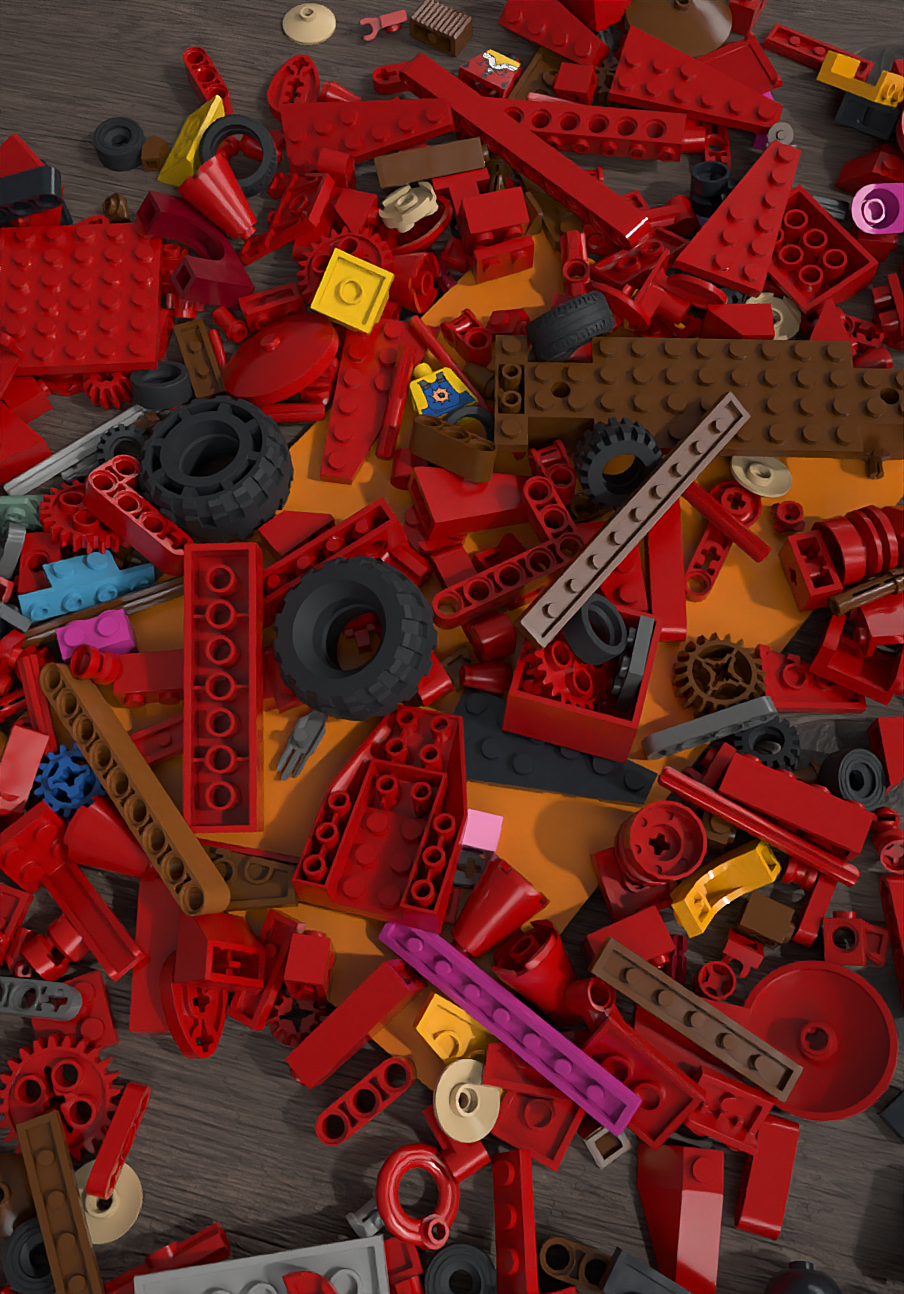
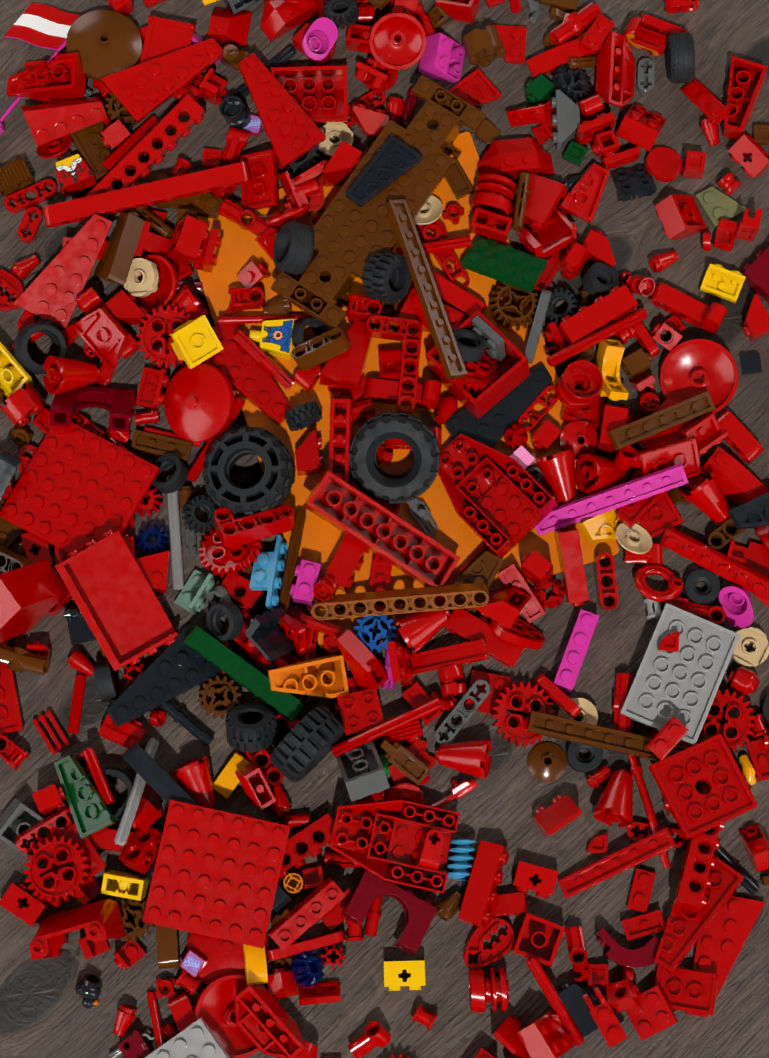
camera: 60 degrees left, 10 degrees up
none -> red brick [0,383,45,428]
none -> red beam [4,179,58,214]
none -> red dish [36,134,72,159]
none -> clear blue gear [136,524,170,556]
none -> red panel [199,68,228,102]
none -> red slope [208,7,252,48]
none -> black tyre [284,401,322,431]
none -> black wing [345,135,423,207]
none -> reddish brown tile [444,158,474,200]
none -> dark green plate [461,235,548,293]
none -> red gear [504,424,528,449]
none -> red beam [517,385,559,433]
none -> red brick [531,419,562,453]
none -> dark pink brick [553,609,600,693]
none -> red brick [559,242,589,280]
none -> red dish [559,420,598,459]
none -> red cone [680,469,731,524]

